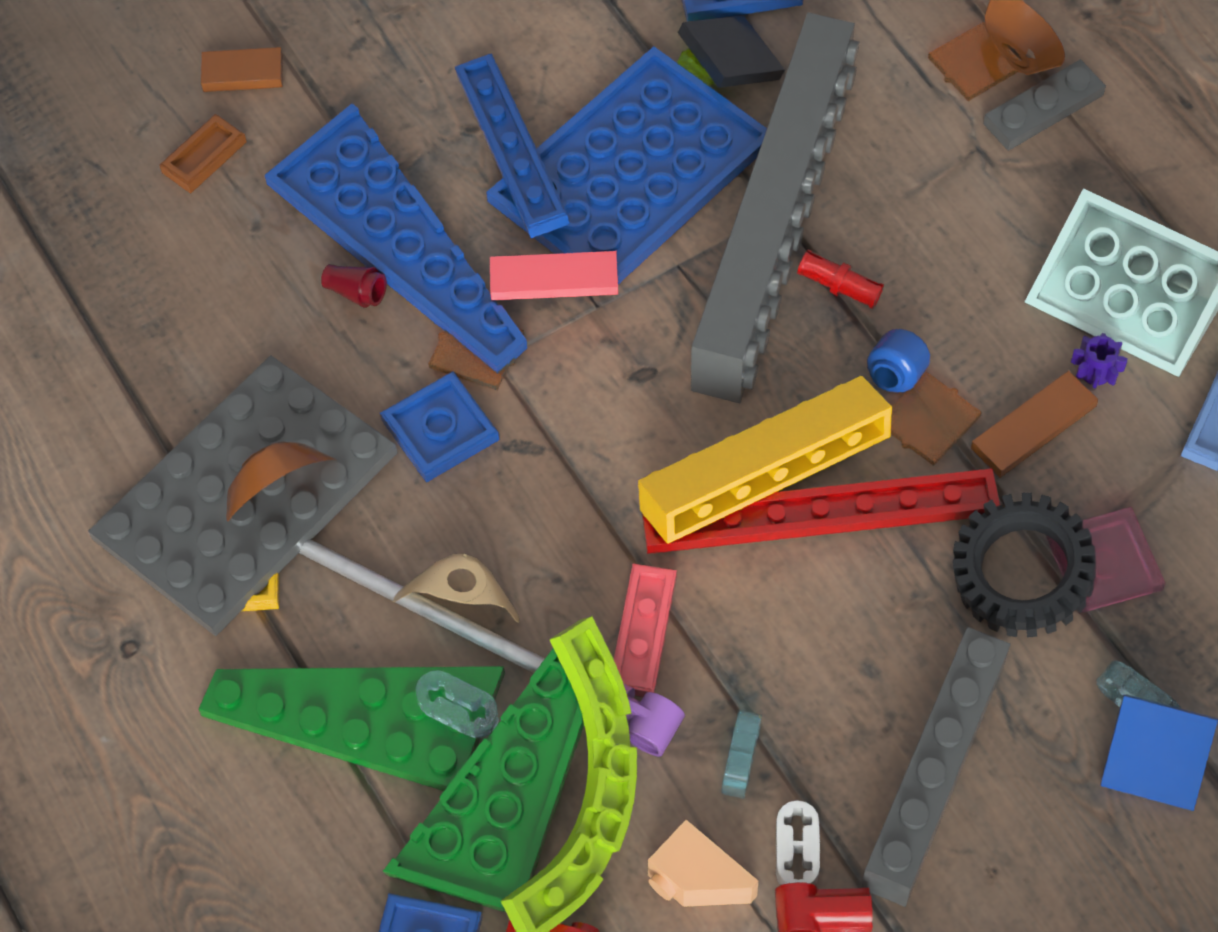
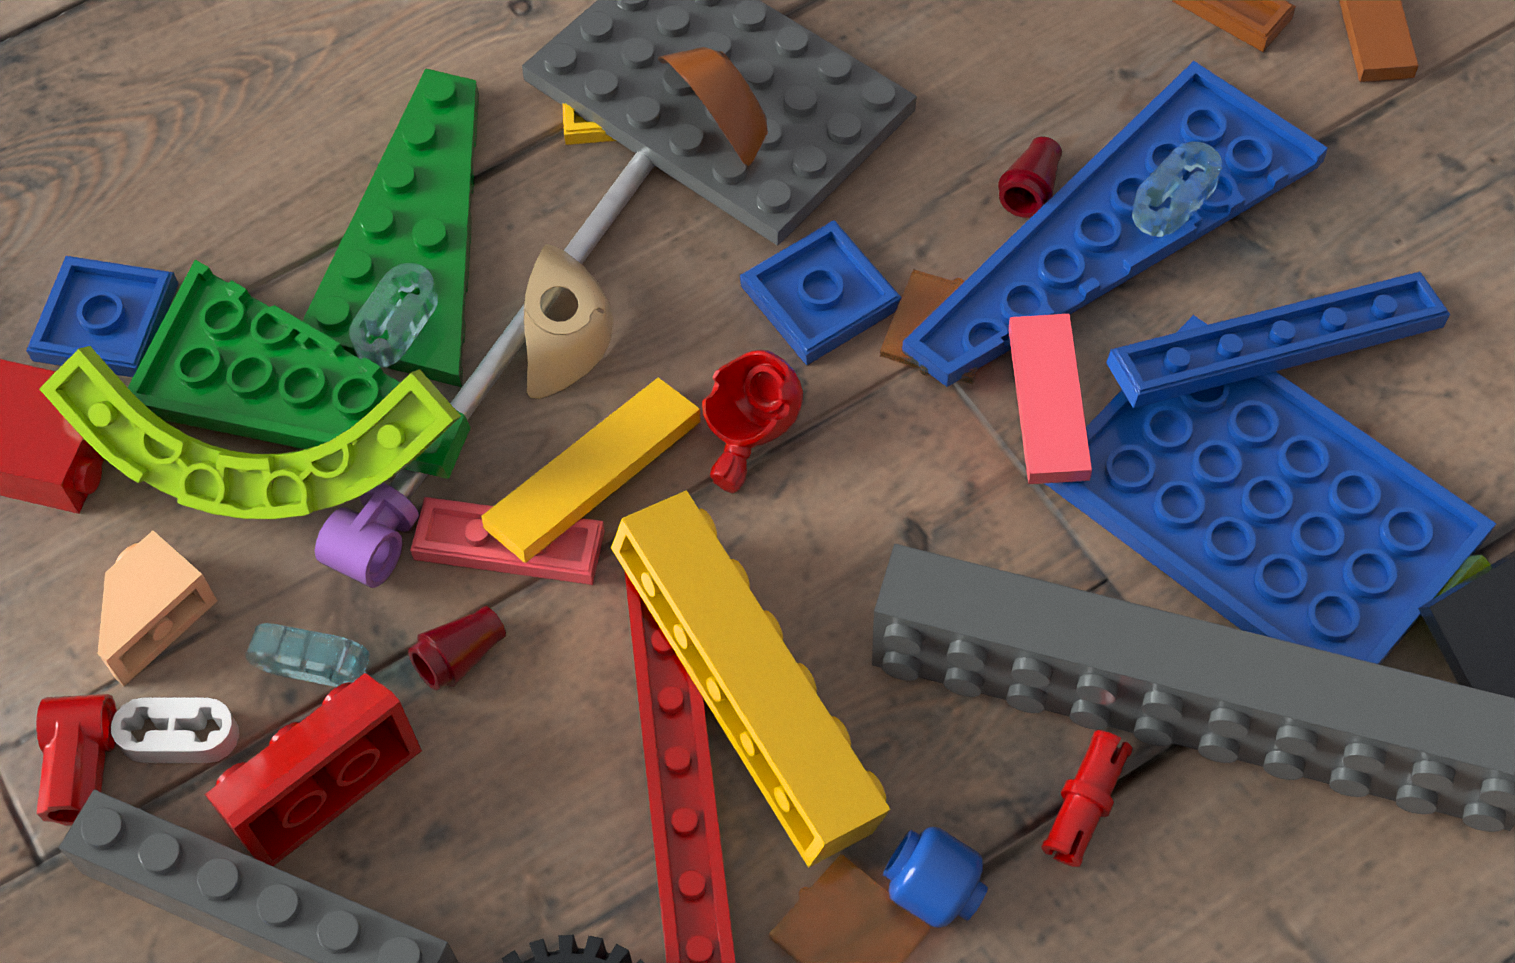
camera: 90 degrees right, 0 degrees up
none -> red slope [205,673,422,866]
none -> dark red cone [408,606,506,691]
none -> yellow tile [481,377,701,563]
none -> red hair [702,350,803,494]
none -> clear light blue beam [1132,142,1222,237]

